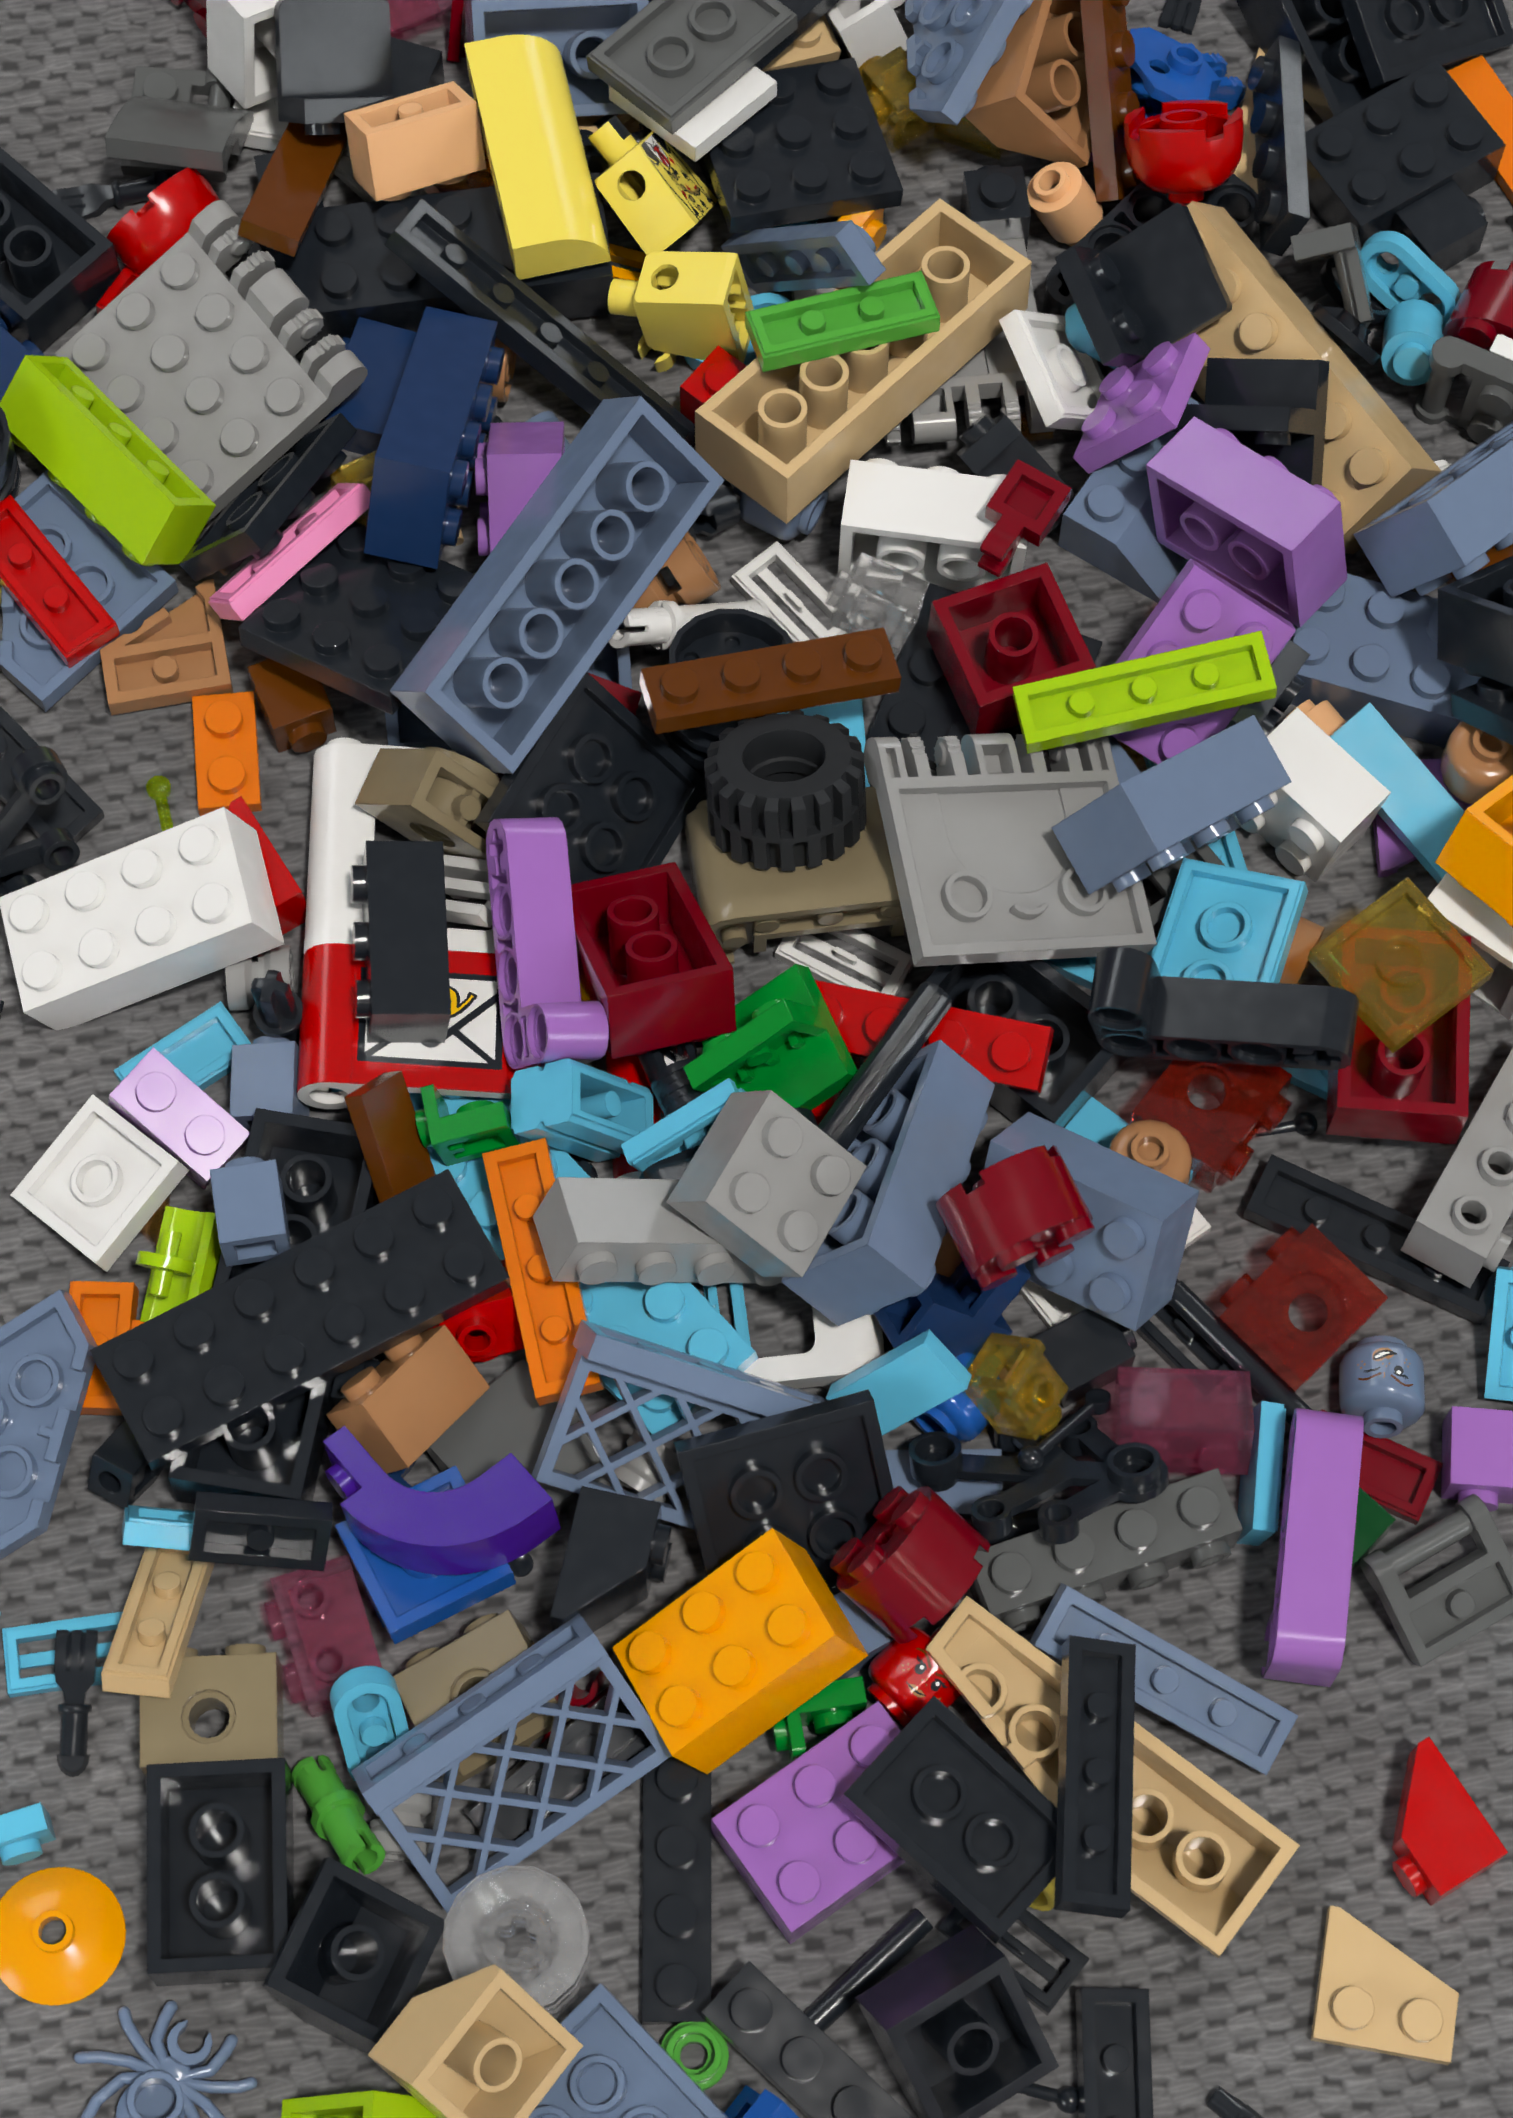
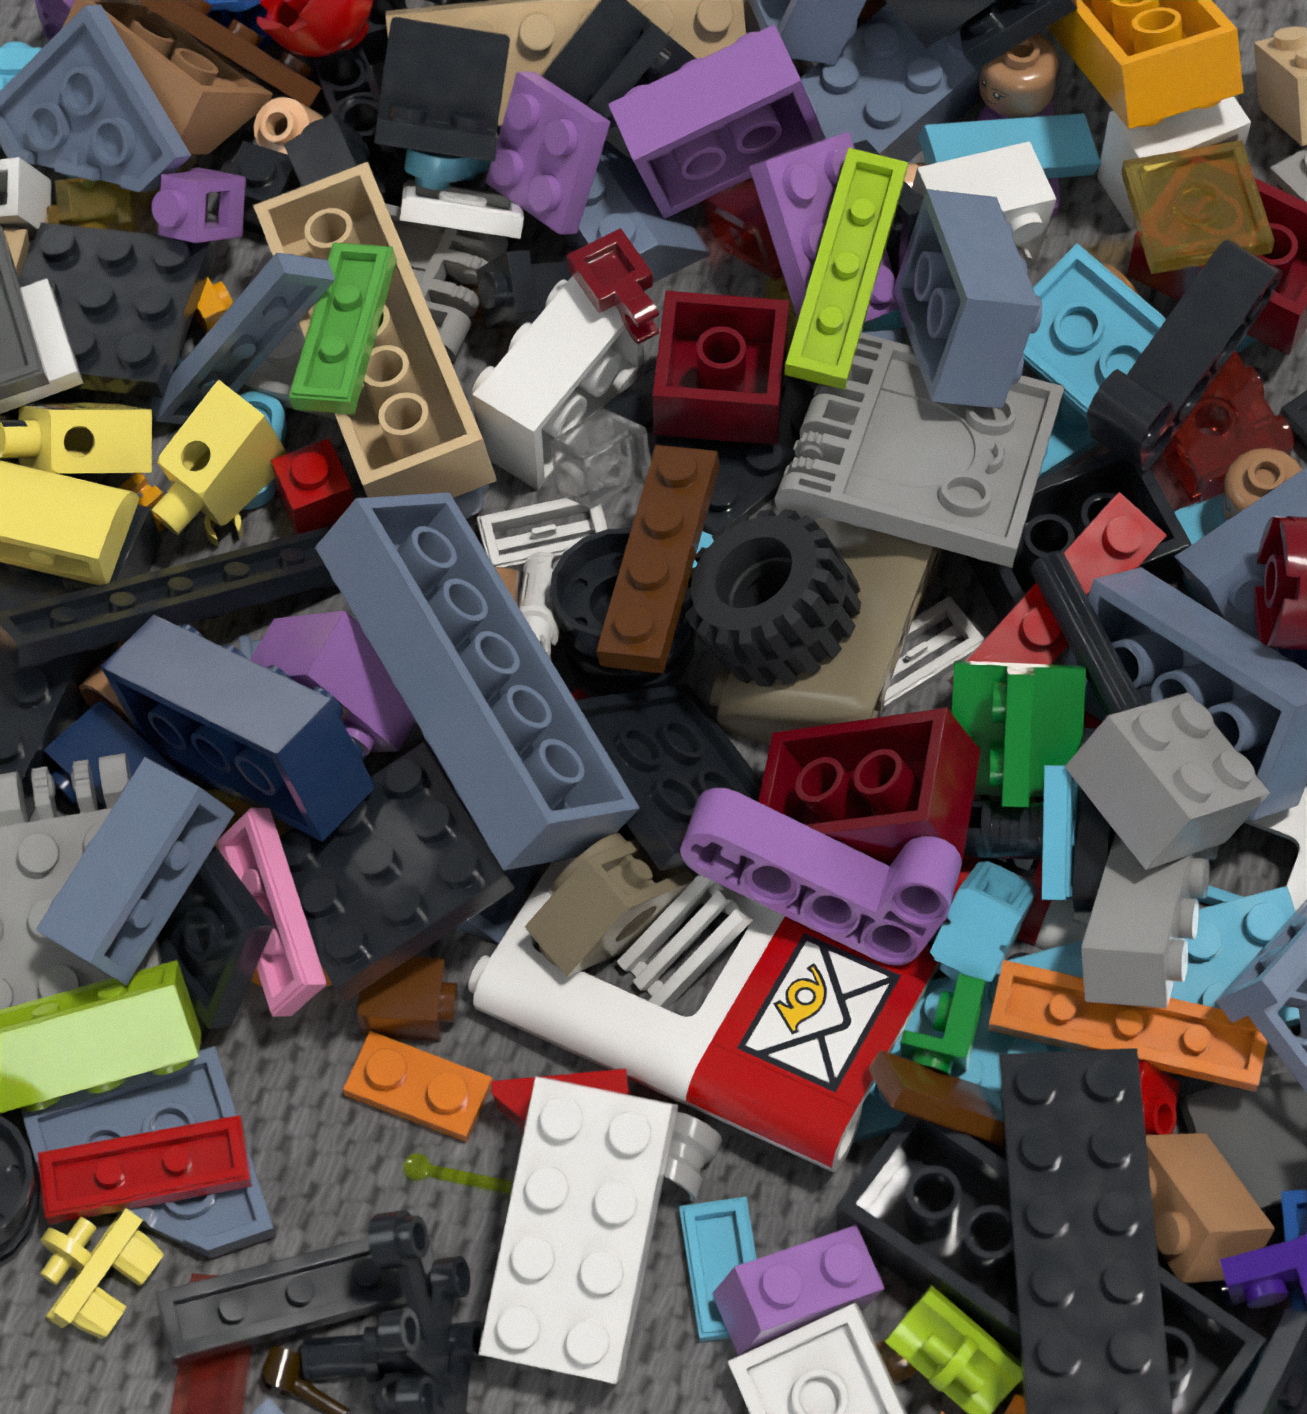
camera: 60 degrees left, 5 degrees down
medium nougat wing [100,579,234,715] -> none
sand blue brick [210,1157,291,1267] -> none
sand blue brick [230,1036,310,1132] -> none
black axle [251,970,303,1046] -> none
black brick [350,841,451,1043] -> none
none -> sand blue brick [36,757,235,985]
none -> medium lavender brick [152,168,246,243]
none -> black brick [284,113,386,194]

